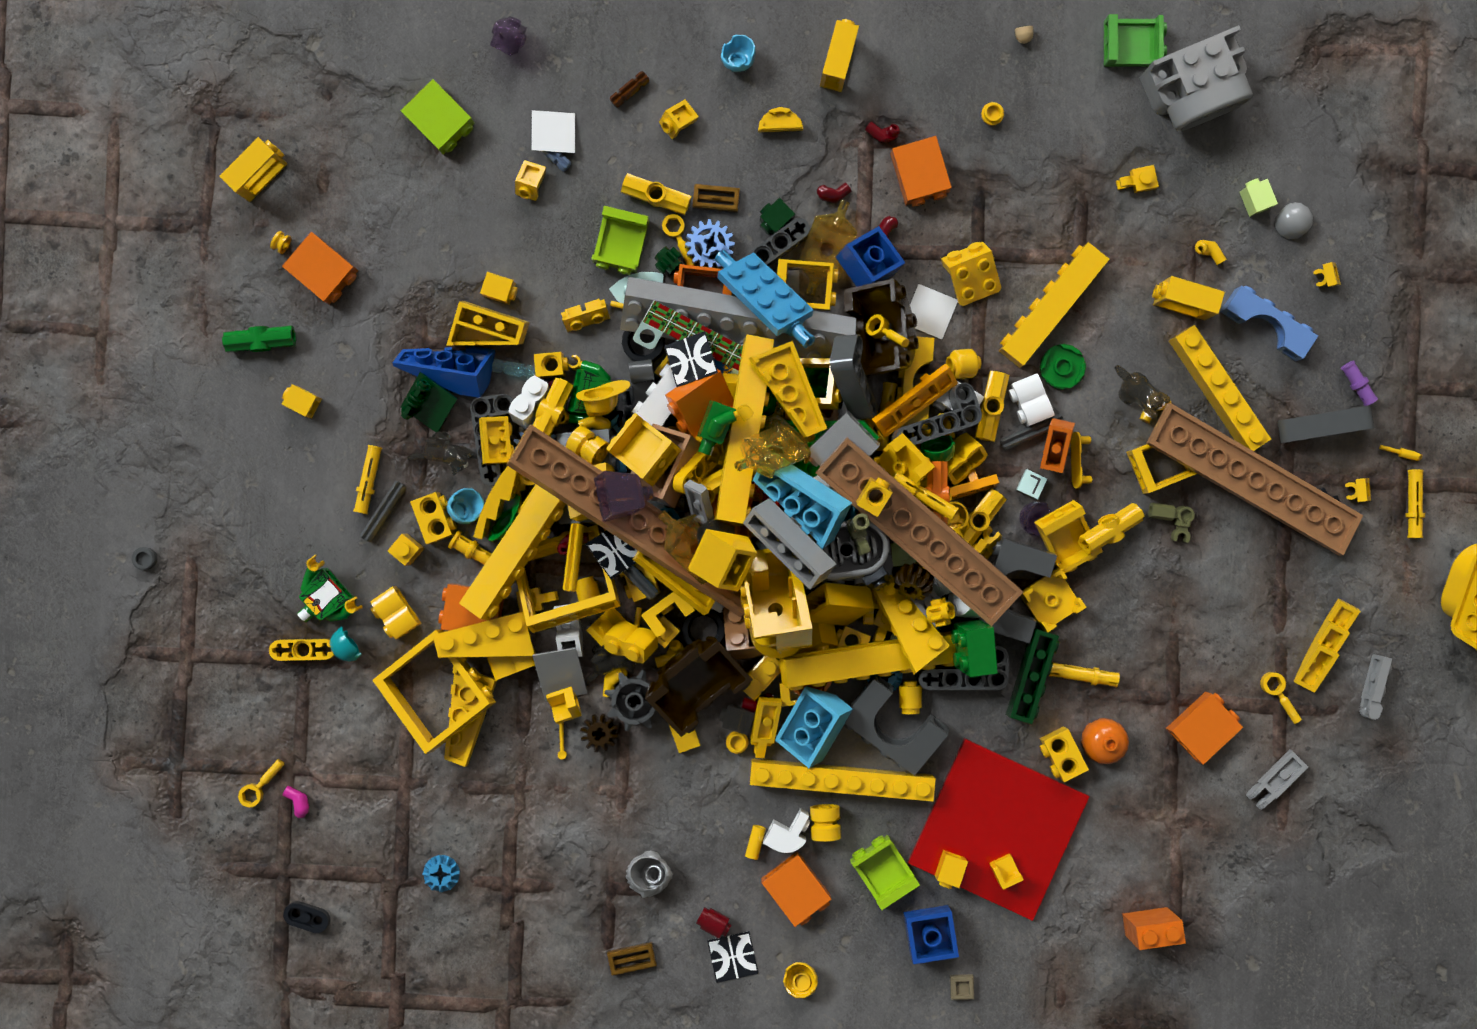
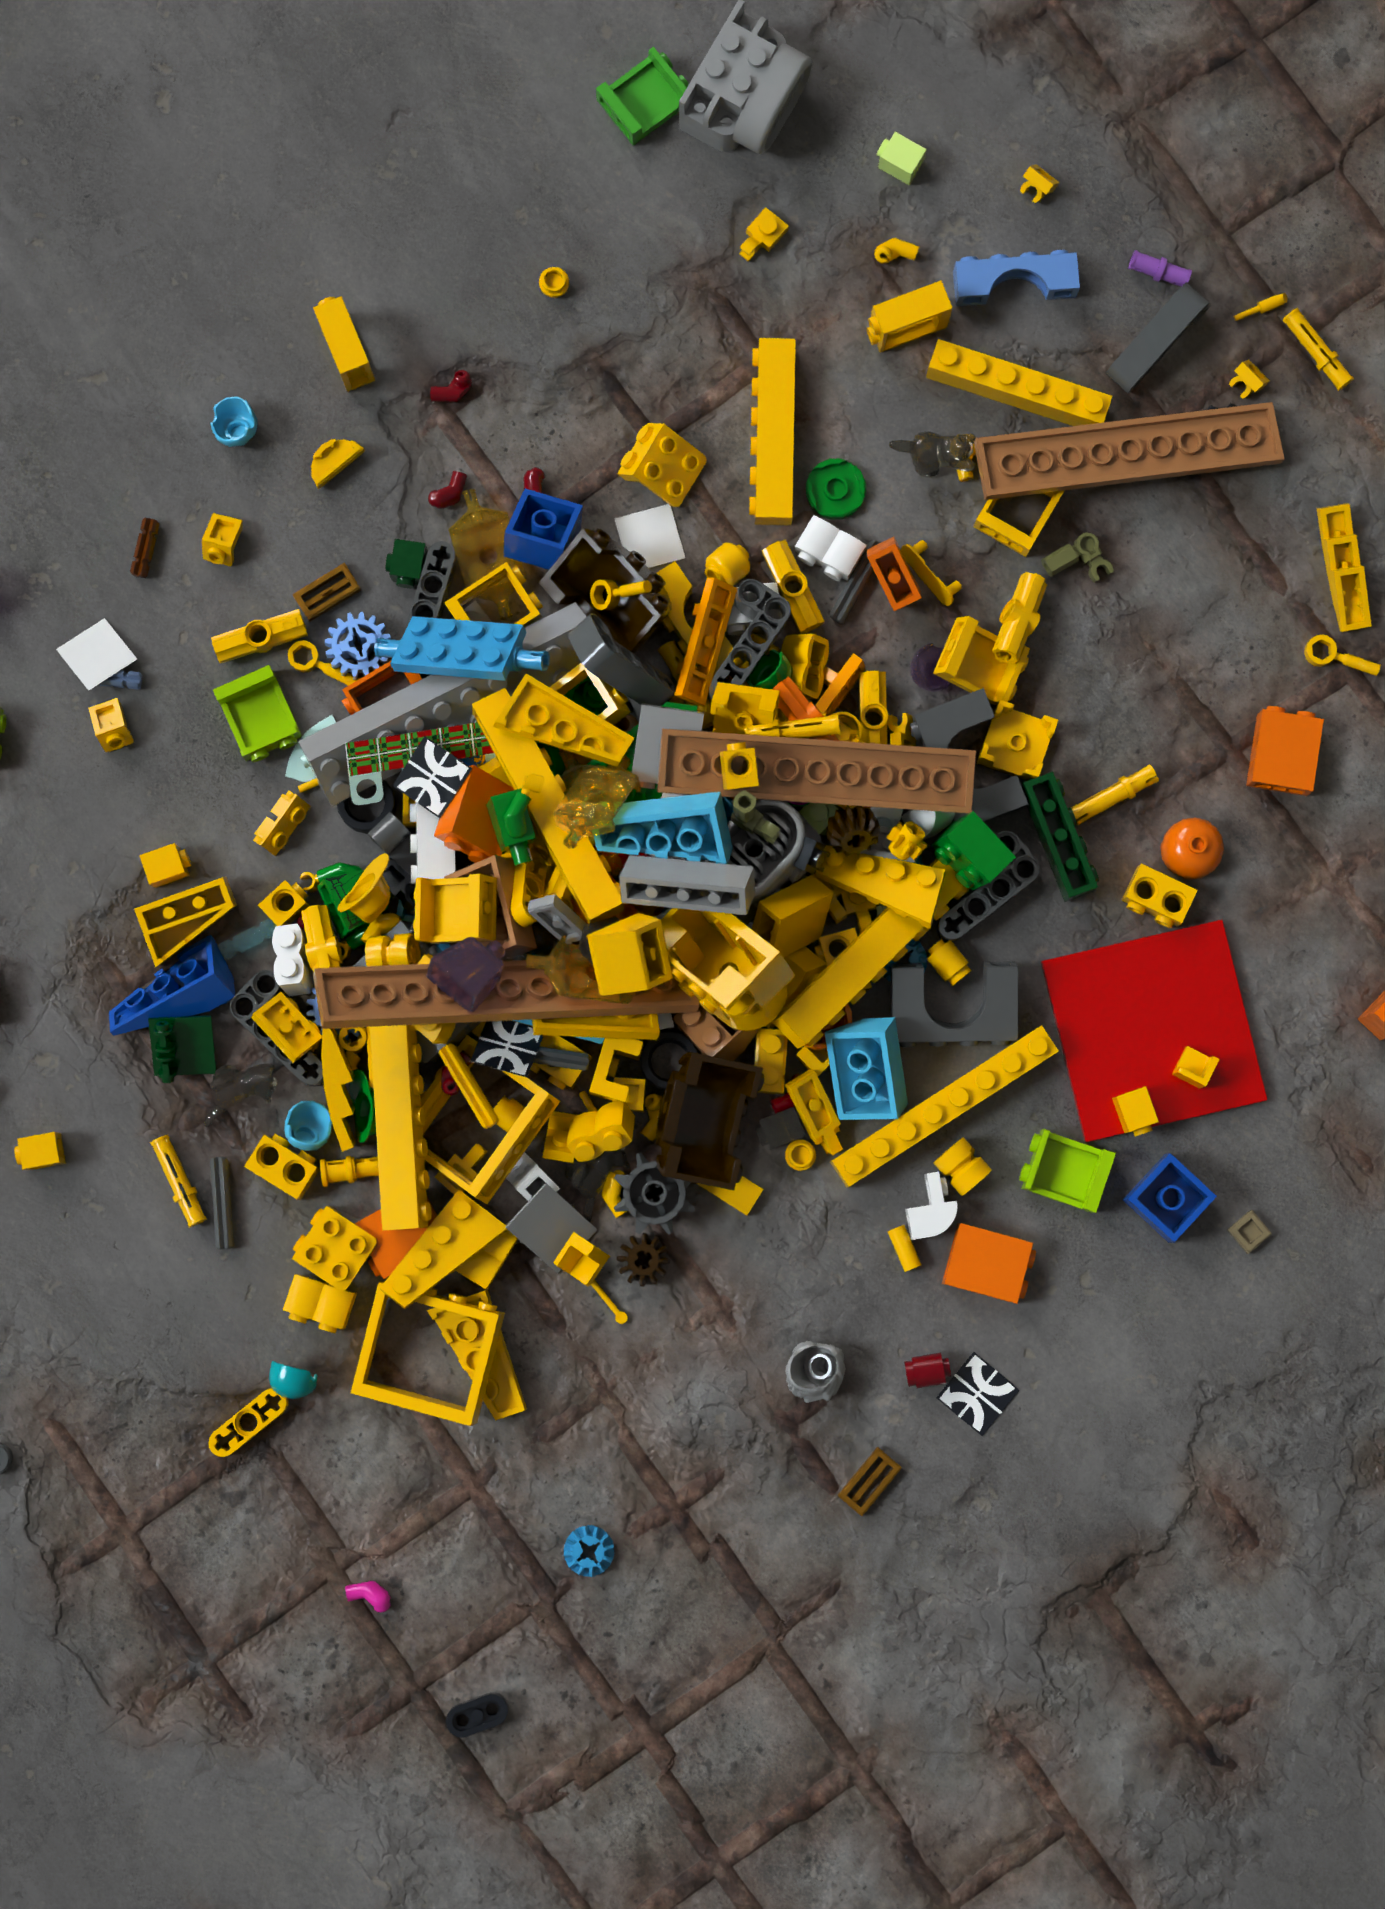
camera: 40 degrees left, 5 degrees down
yellow piece [238,759,285,808] -> none
torso [297,555,363,623] -> none
yellow brick [388,533,425,566] -> none
dark green gear [654,246,682,275] -> none
yellow hair [783,962,818,999] -> none
orange brick [890,136,952,207] -> none
tan hinge [1015,26,1034,44] -> none
light aqua tile [1016,469,1047,500] -> none
light grey hair [1275,202,1313,240] -> none
none -> yellow bracket [291,1206,377,1291]

